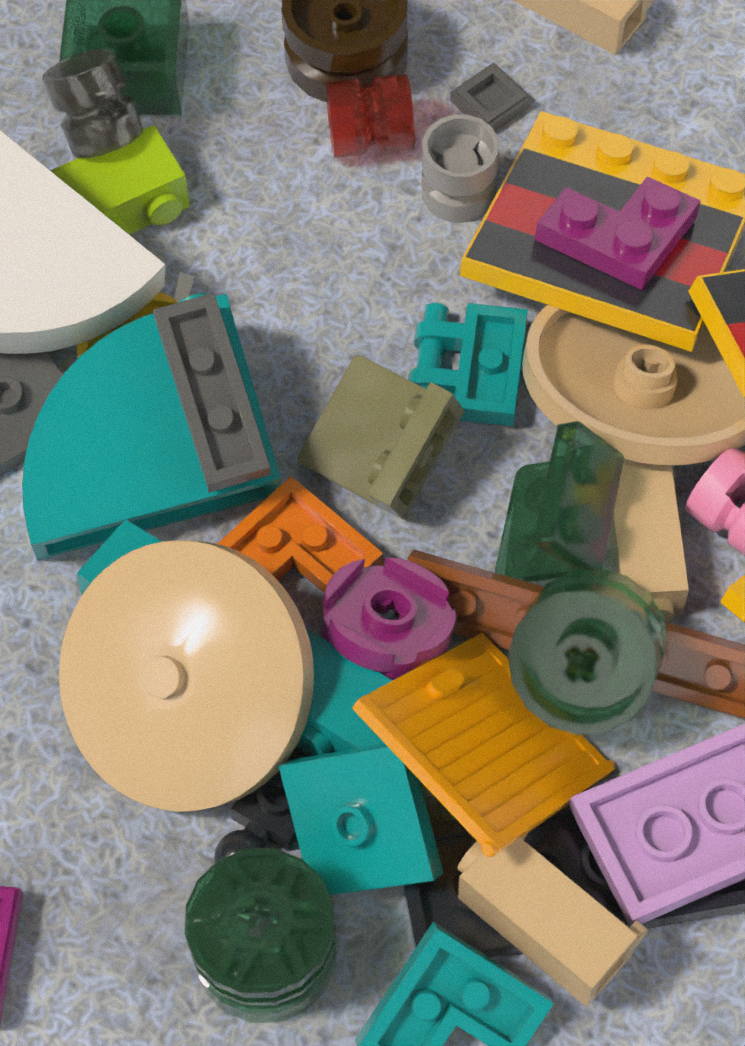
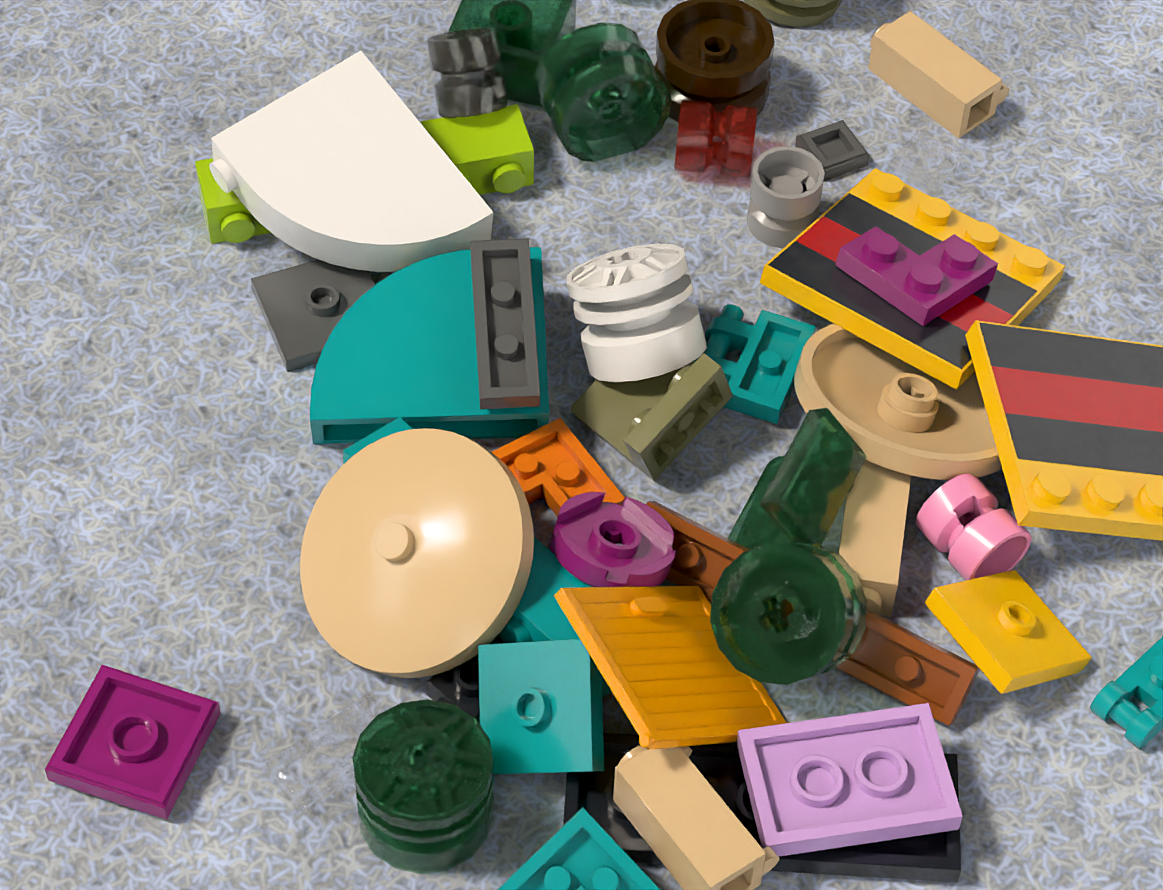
camera: 10 degrees right, 10 degrees down
none -> clear green wheel [534,22,671,162]
none -> white wheel [567,243,707,382]

